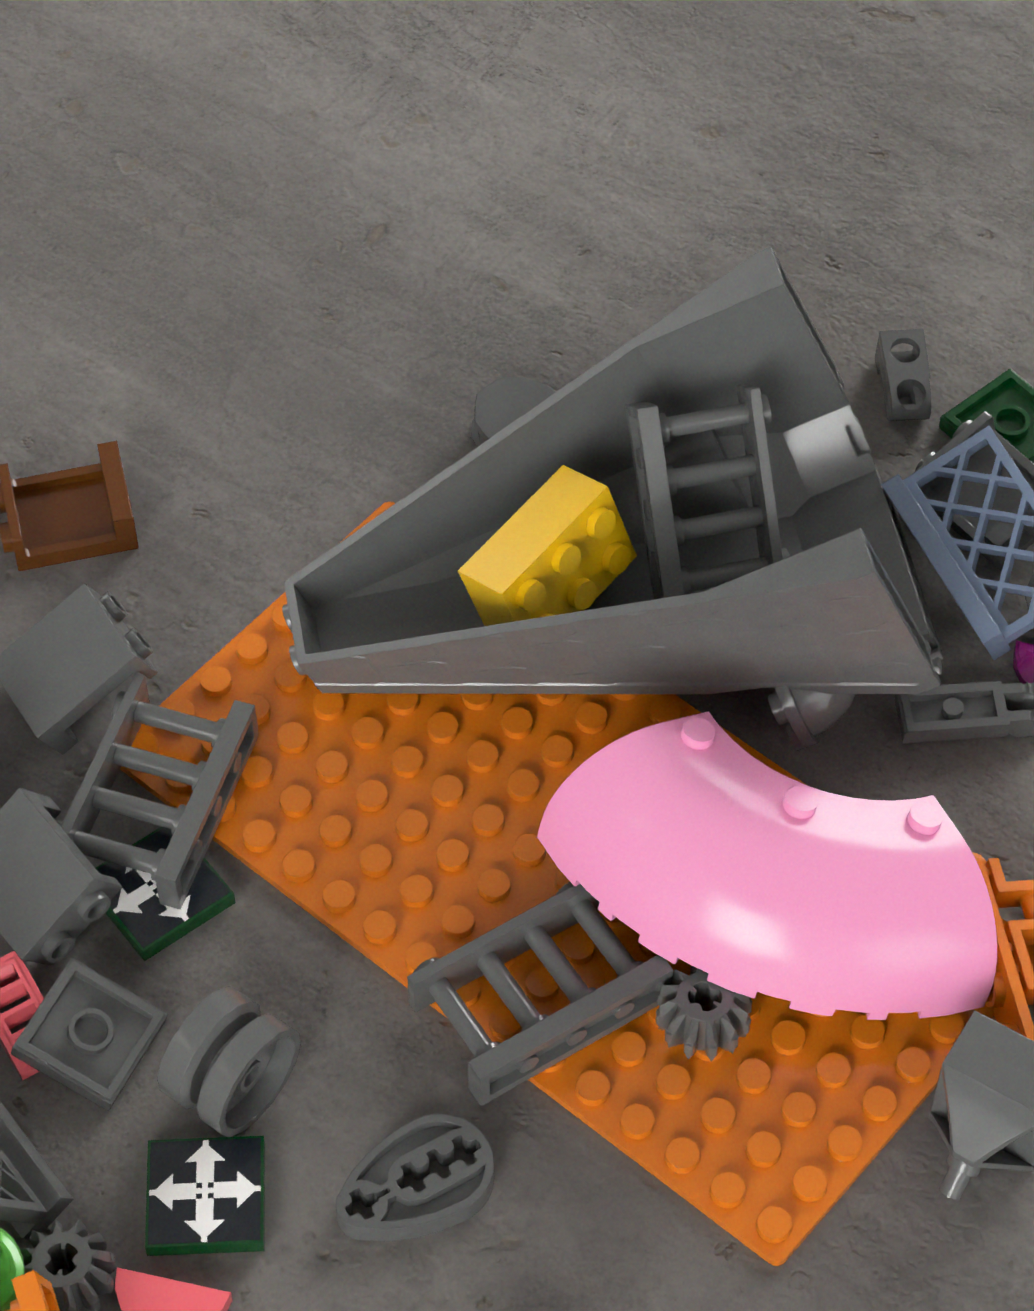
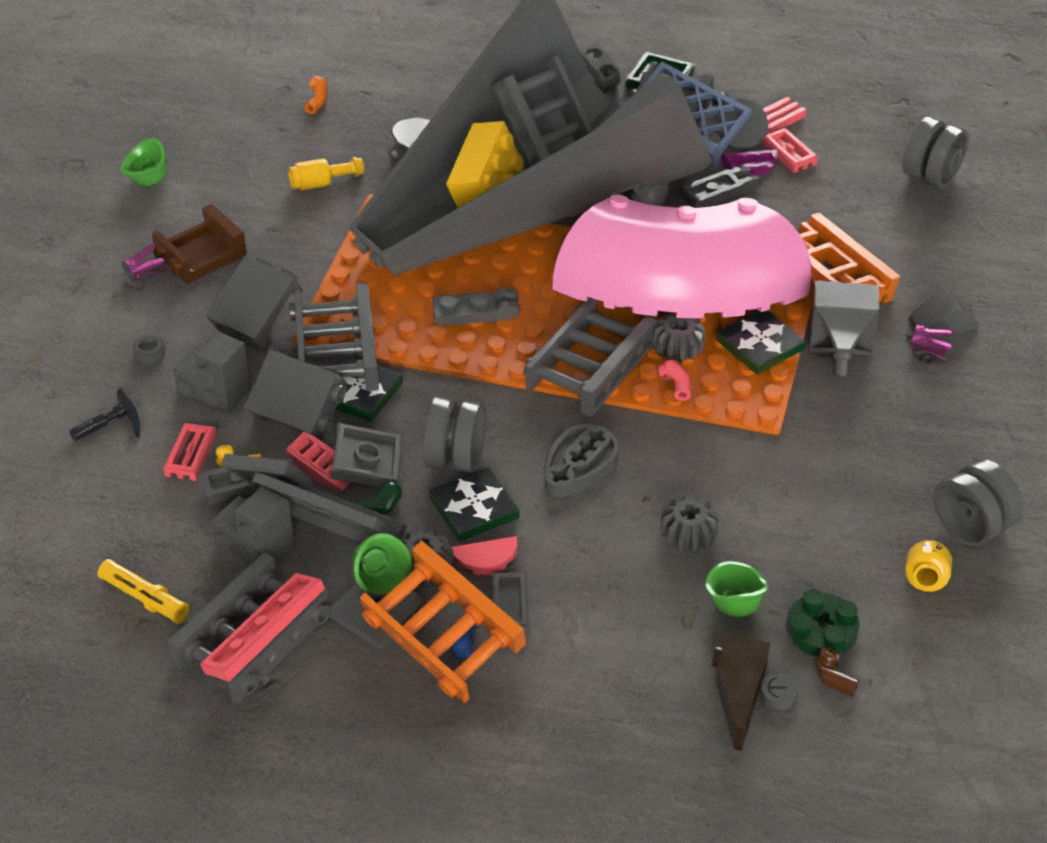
camera: 25 degrees left, 10 degrees down
none -> bright green helmet [120,138,168,186]
none -> yellow piece [288,157,364,191]
none -> orange arm [304,76,328,114]
none -> dark green arm [358,482,402,514]
none -> dark grey hinge [433,288,521,326]
none -> coral arm [658,359,691,401]
none -> tile [716,310,806,375]

